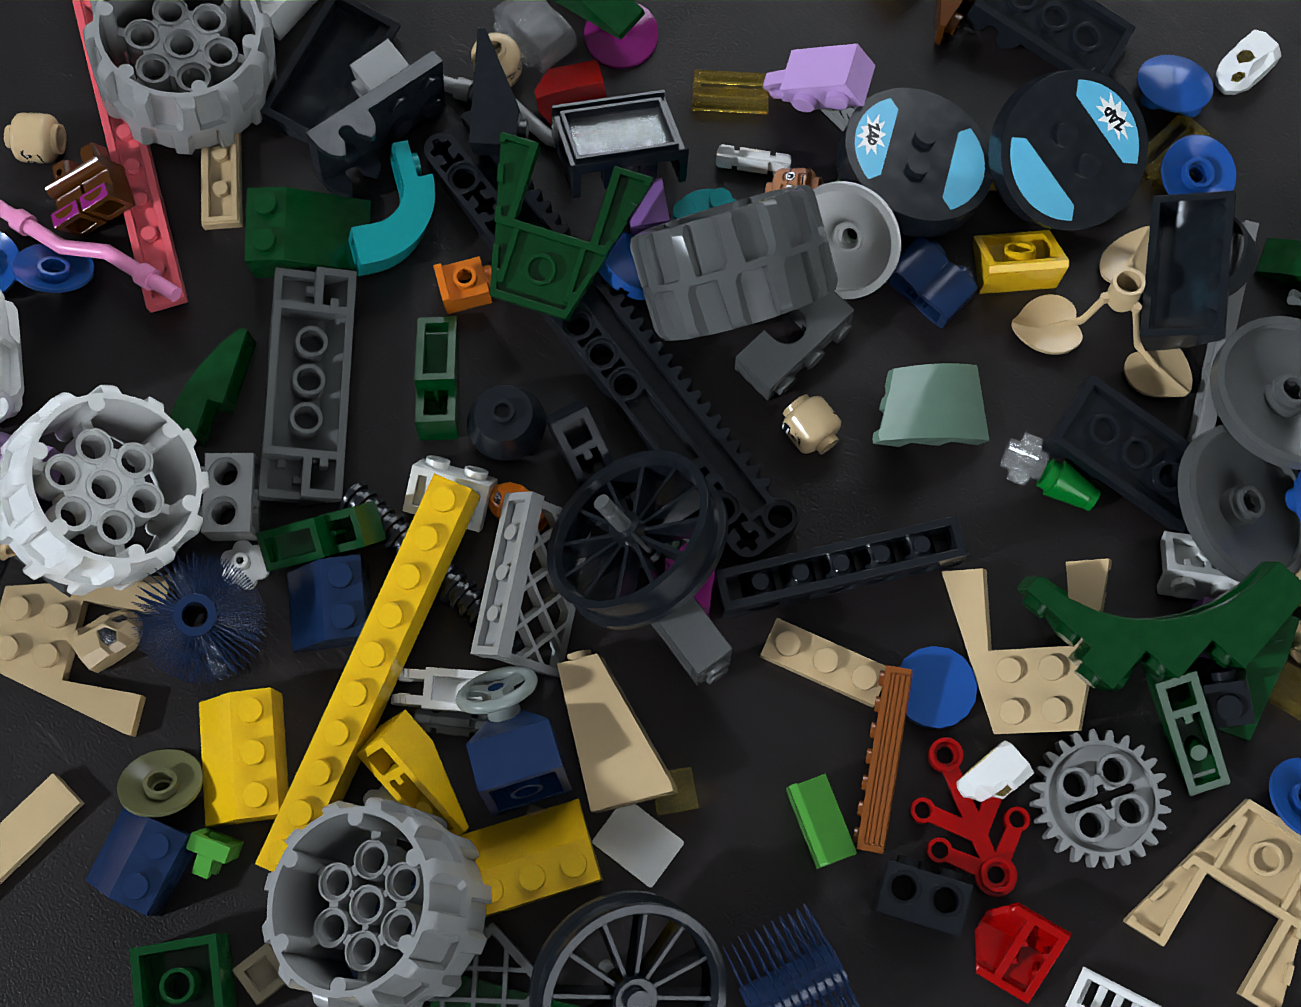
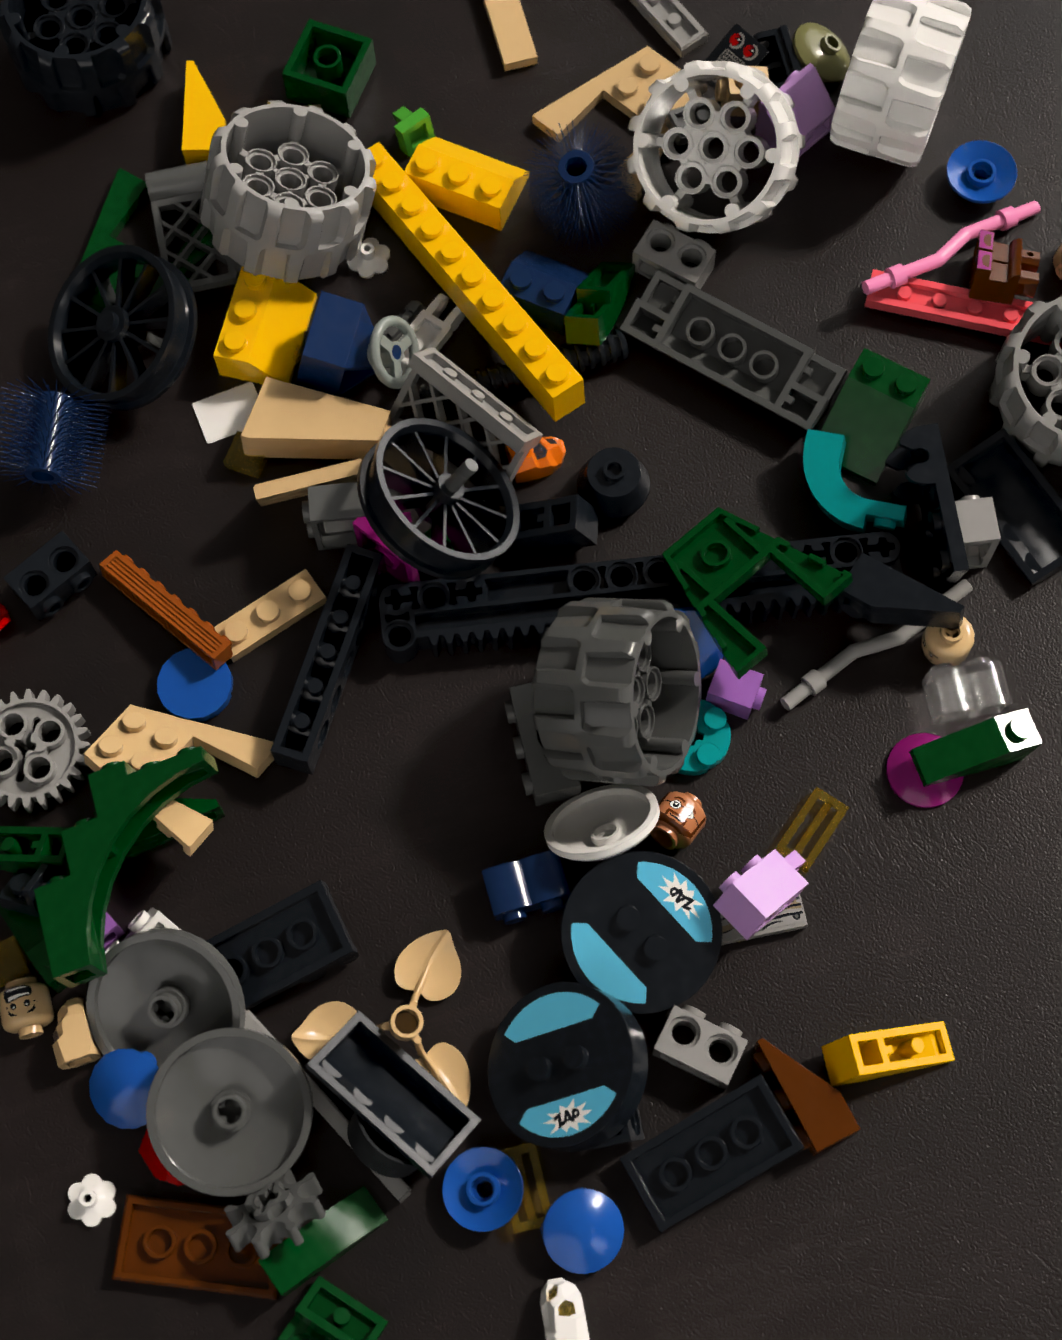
camera: 120 degrees right, 5 degrees down
blue dish [12,243,94,293] -> none
tan rock [69,610,143,673] -> none
dark blue slope [85,807,194,916] -> none
olive dish [117,749,204,818] -> none
dark green slope [169,328,257,448] -> none
tan tile [201,132,243,230] -> none
white plant [220,540,270,590] -> none
yellow slope [356,709,469,836] -> none
white bracket [402,455,498,532] -> none
dark green slope [414,316,460,441] -> none
orange brick [433,256,492,314] -> none
red slope [534,59,607,138] -> none
black window [552,90,689,198] -> none
white axle [716,144,791,175] -> none
tan head [782,394,841,455] -> none
bright green panel [786,773,857,869] -> none
sand green slope [872,363,989,447] -> none
red plant [909,737,1030,897] -> none
white rock [956,740,1034,802] -> none
yellow slope [972,230,1069,294] -> none
clear gear [1000,432,1050,486] -> none
green cone [1036,459,1101,511] -> none
none -> tan tile [253,458,362,507]
none -> light grey brick [652,1004,748,1090]

